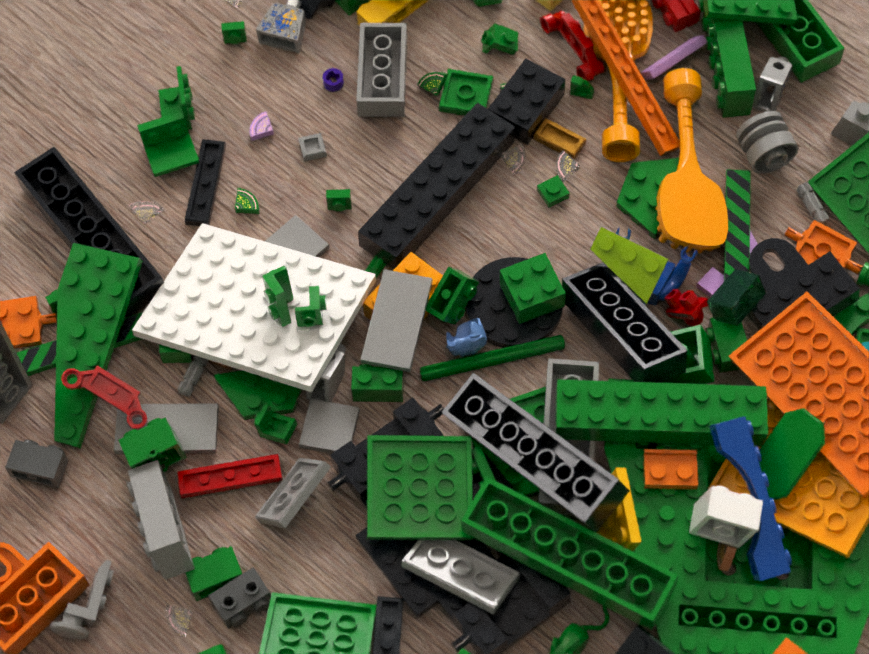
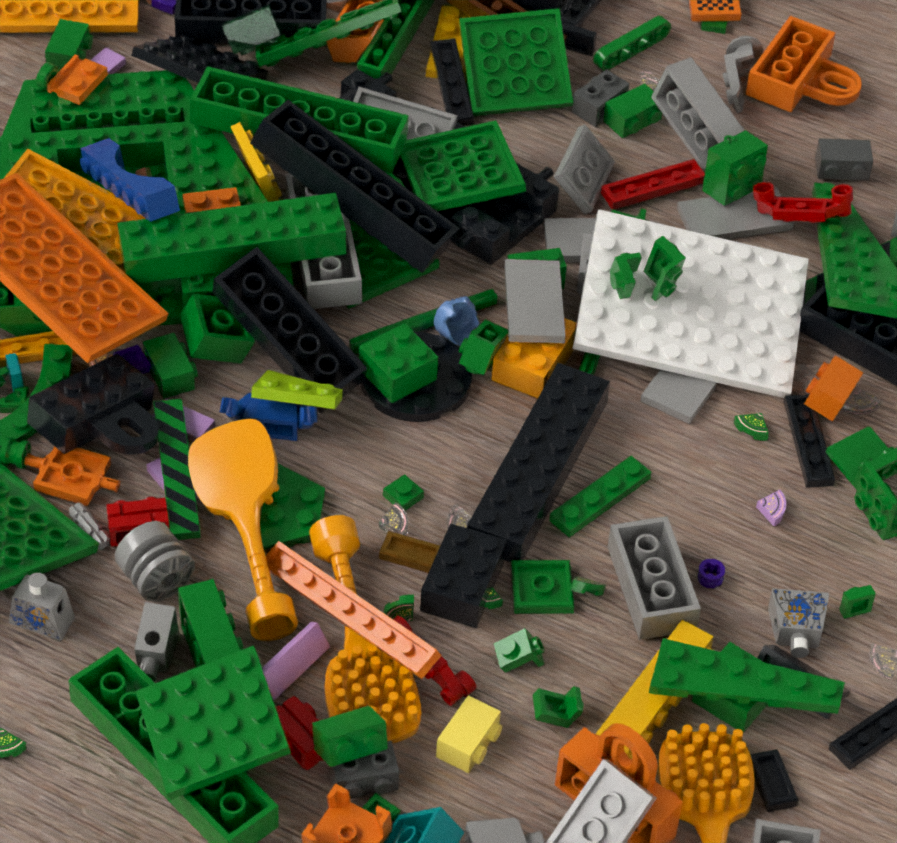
camera: 160 degrees right, 15 degrees down
light grey tile [298,133,327,162] -> none
green plate [326,189,352,212] -> none
red hips [664,289,711,327] -> none
white brick [689,486,763,548] -> none
clear green brick [707,269,766,326] -> none
green shield [759,408,825,500] -> none
none -> red brick [106,497,169,547]
none -> green plate [549,456,652,538]
none -> orange brick [804,355,863,422]

